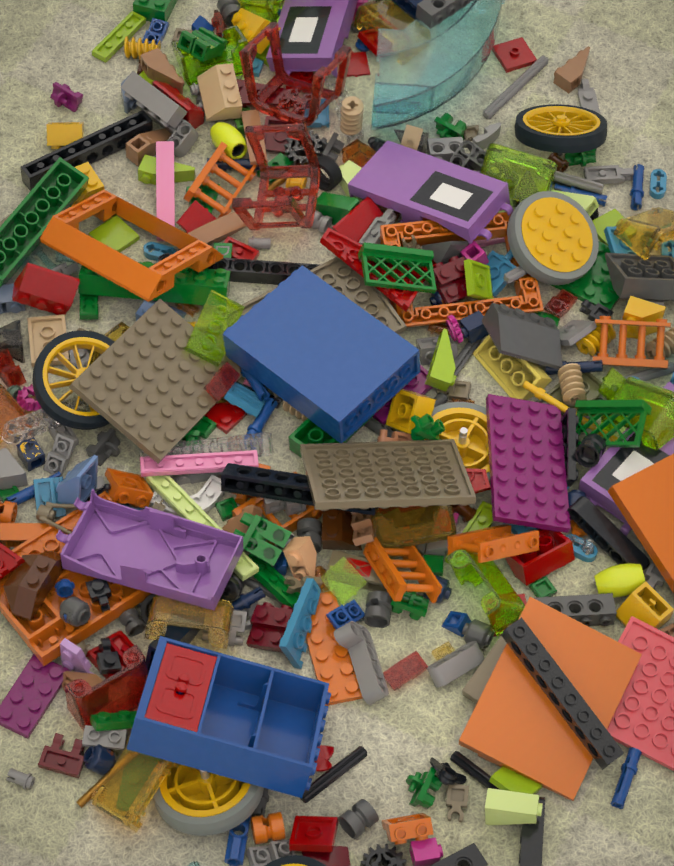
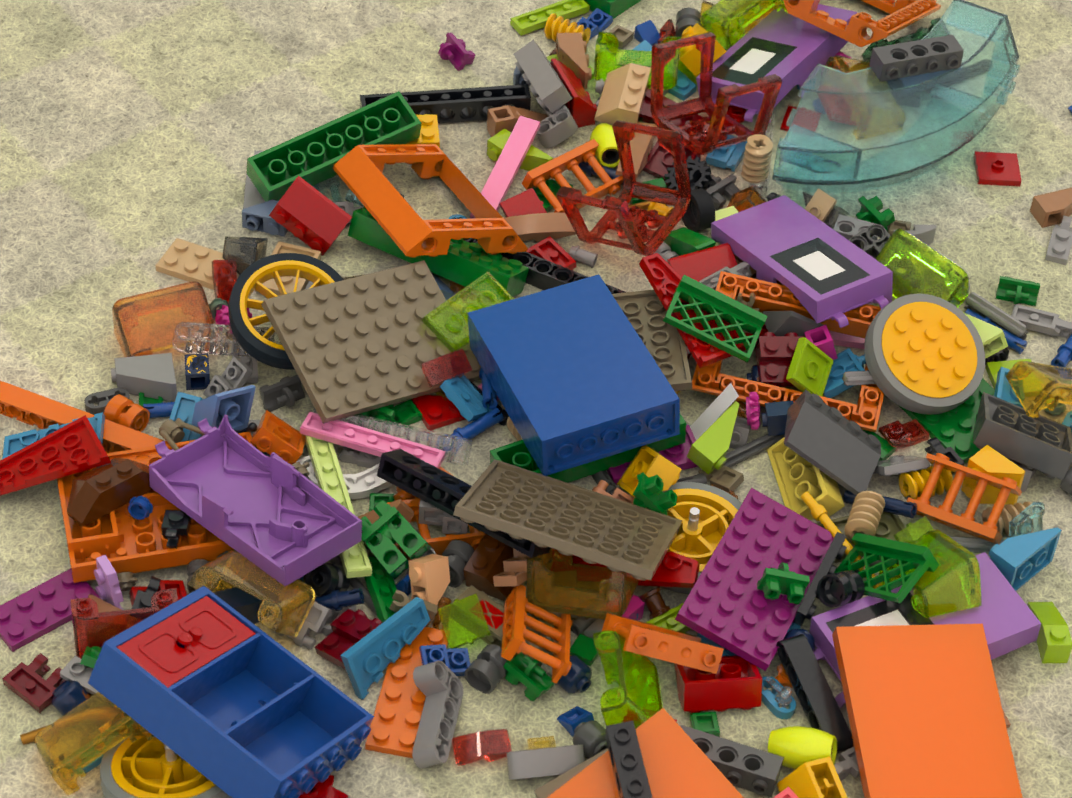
camera: 25 degrees right, 10 degrees down
yellow slope [46,122,84,149] -> none
dark grey head [60,596,91,627] -> none
green plate [80,294,98,320] -> none
lime tile [88,215,140,252] -> none
green hips [177,27,228,62] -> none
green tile [214,243,233,258] -> none
light grey axle [483,55,549,119] -> none
wheel [515,104,608,156] -> none
reddish brown bush [546,153,569,172] -> none
none -> white sticker [690,383,739,440]
none -> green hips [757,562,810,604]

